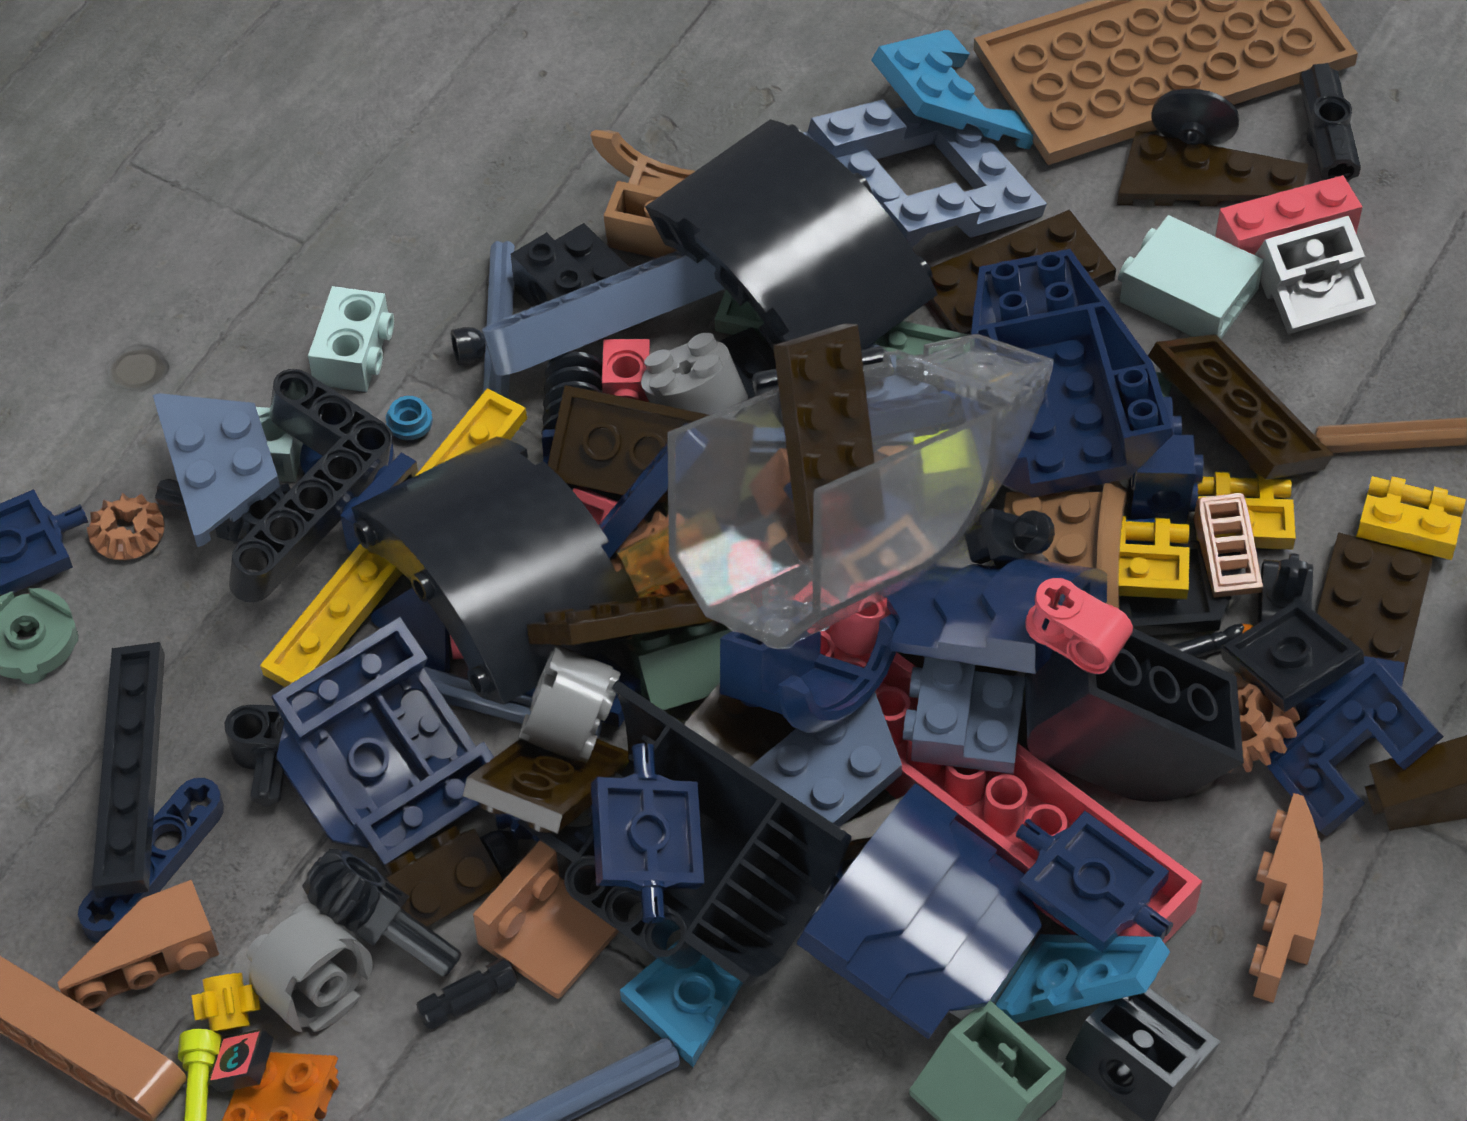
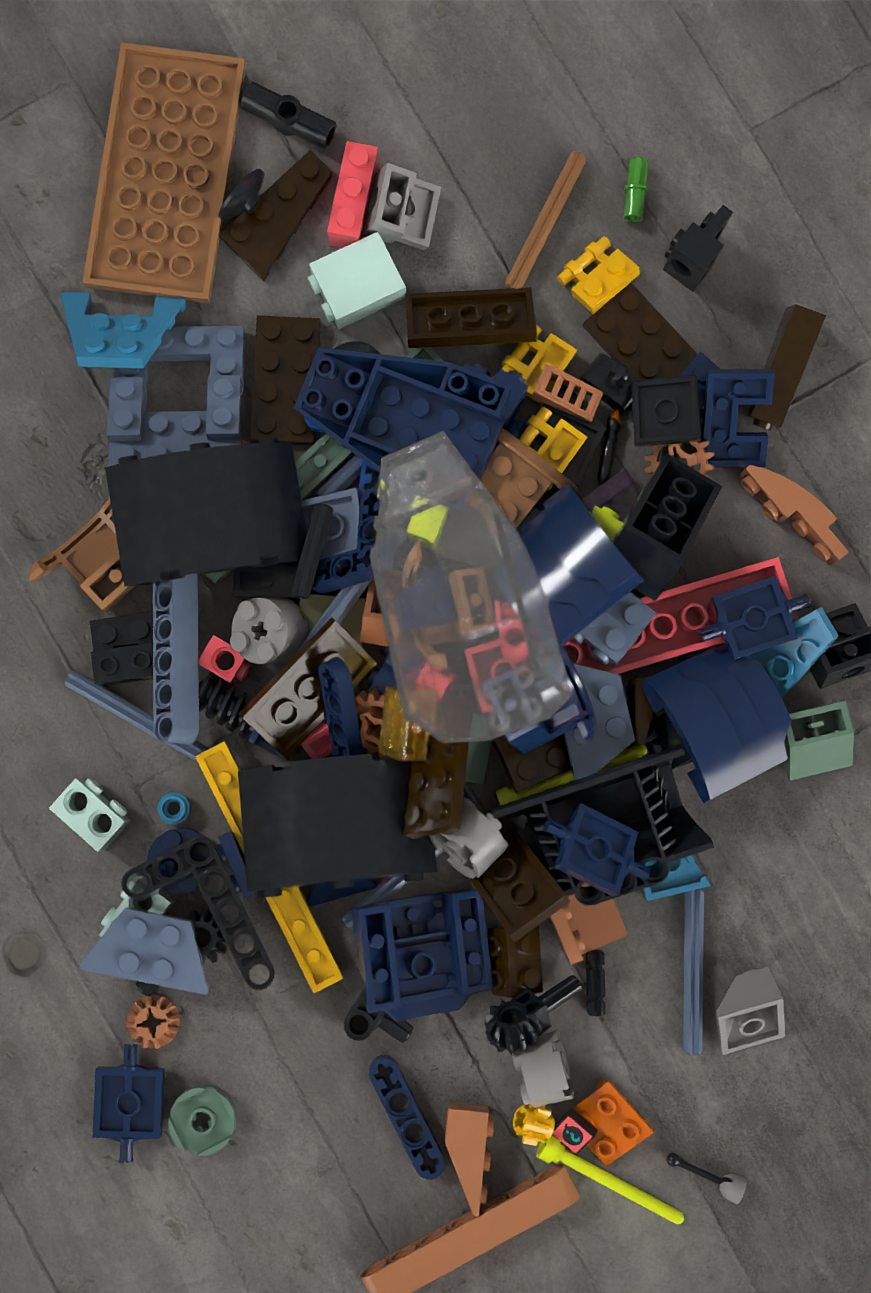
camera: 65 degrees left, 30 degrees up
black plate [92,642,165,898] -> none
black hinge [450,327,485,365] -> none
dark brown plate [773,324,881,544] -> none
black hips [965,508,1055,567] -> none
coral piece [1025,578,1133,674] -> none

